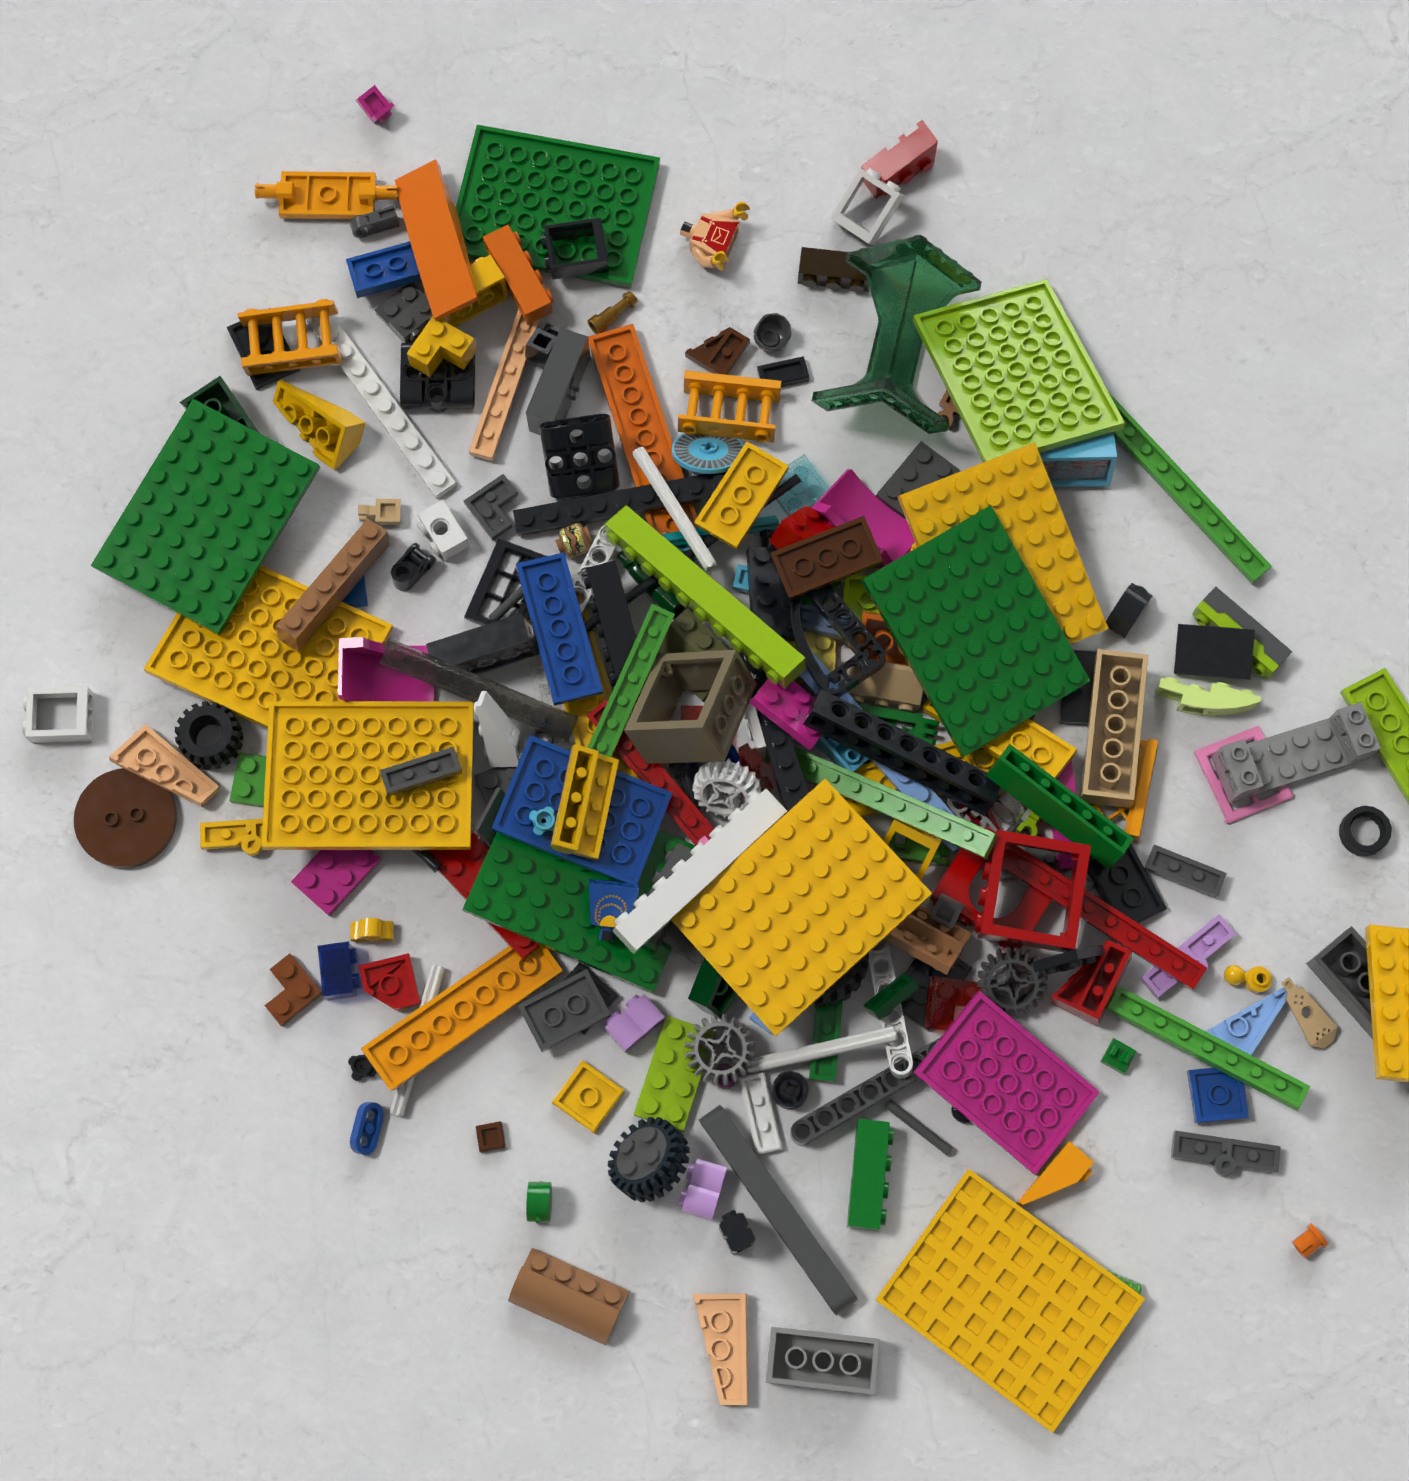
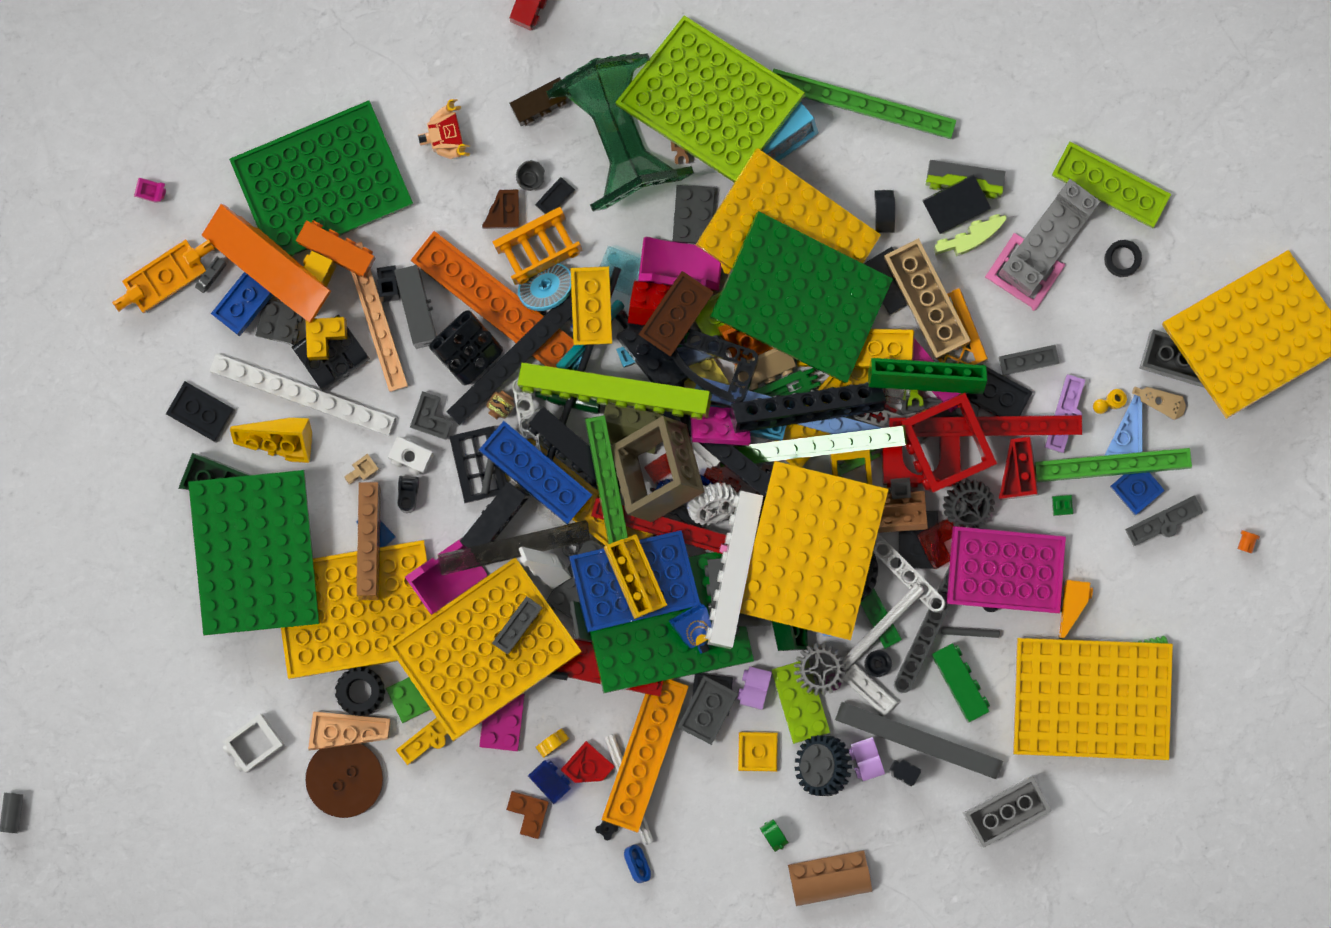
camera: 30 degrees left, 10 degrees up
light orange fence [238,299,343,376] -> none
reddish brown tile [475,1121,506,1153] -> none
medium azure plate [529,807,556,835] -> none
black window [541,217,609,280] -> none
pearl gold piece [587,291,638,334] -> none
white axle [633,447,716,571] -> none
light nougat wing [693,1293,749,1405] -> none
white window [830,168,905,245] -> none
dark green plate [863,973,919,1020] -> none
black plate [1032,945,1105,975] -> none

